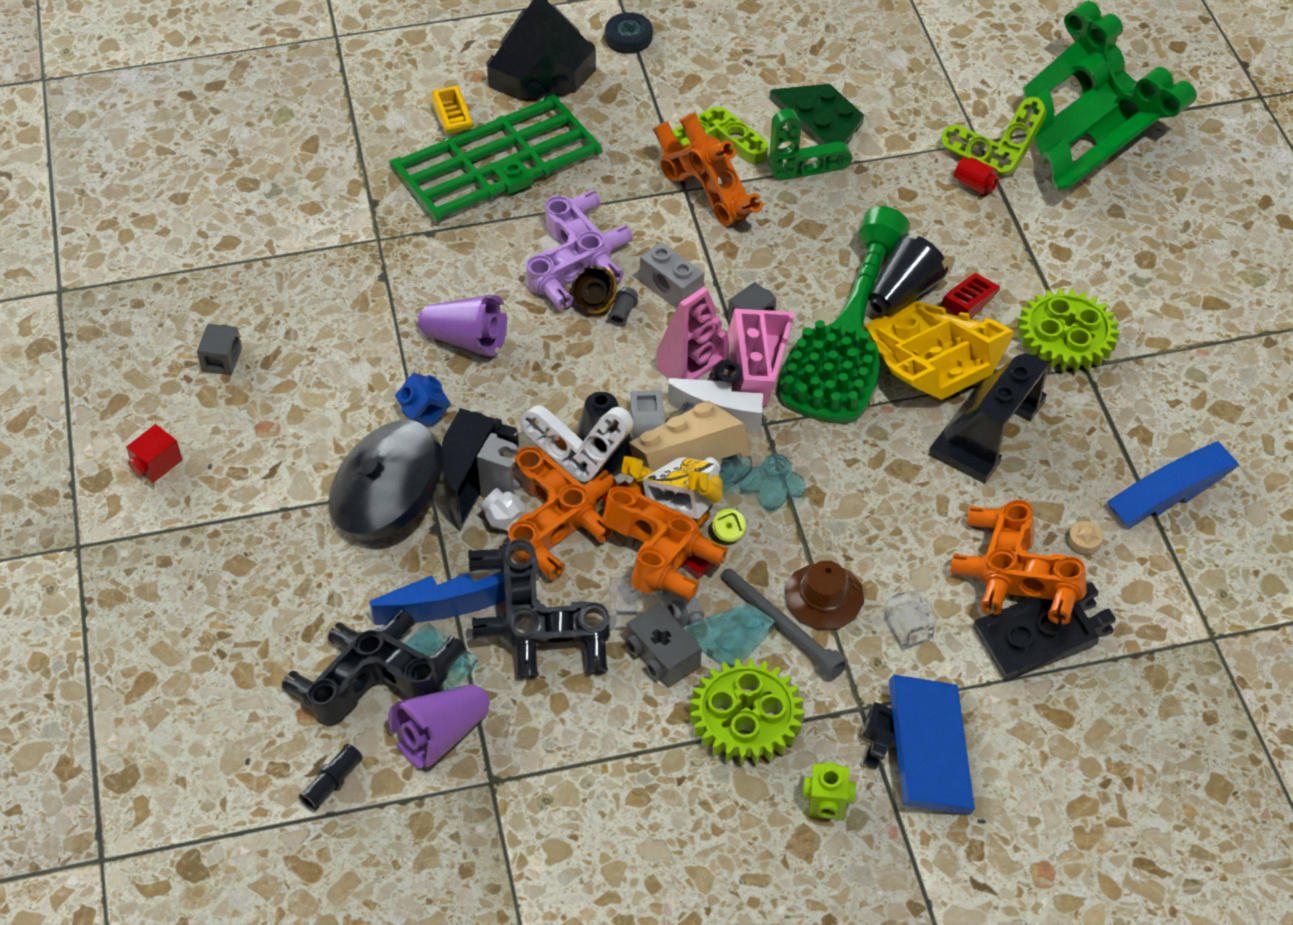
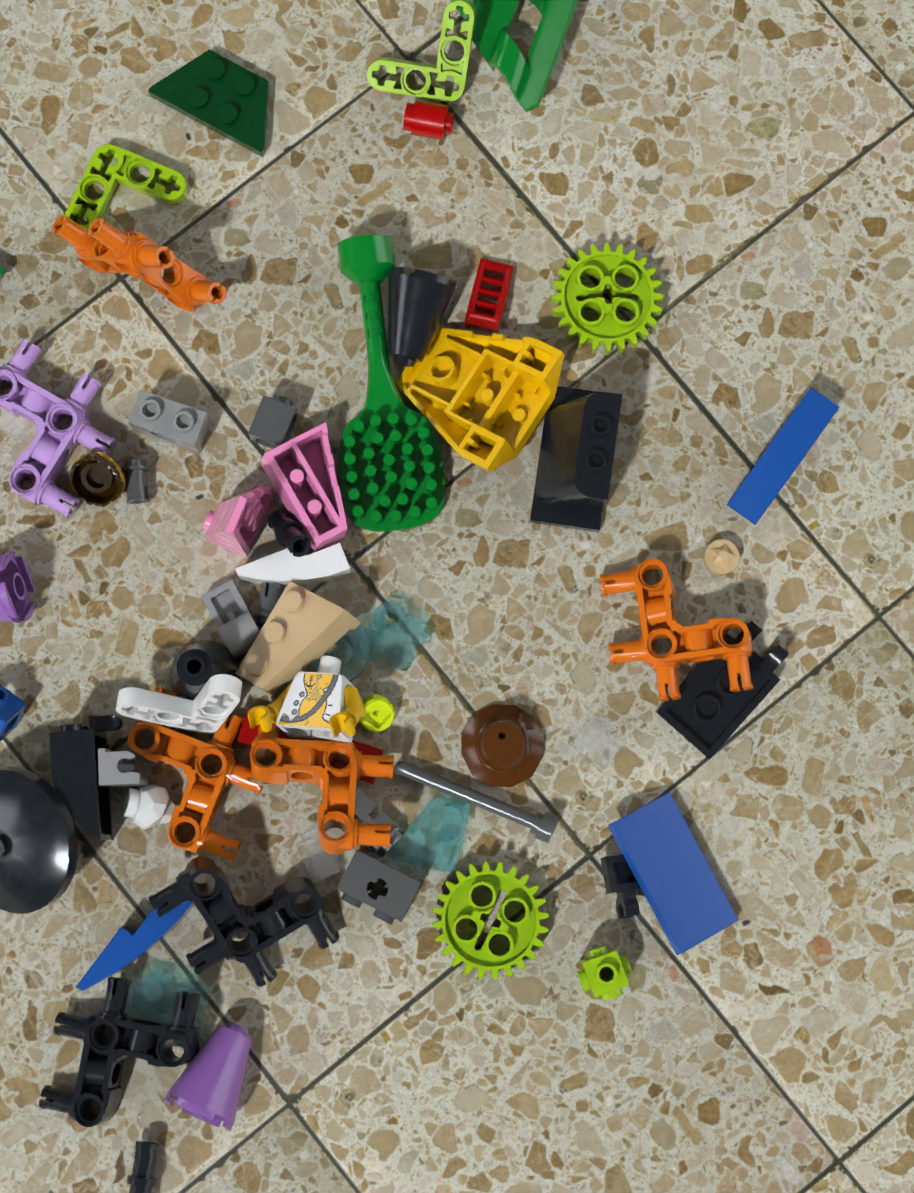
camera: 30 degrees left, 30 degrees up
green beam [769,108,853,180] -> none

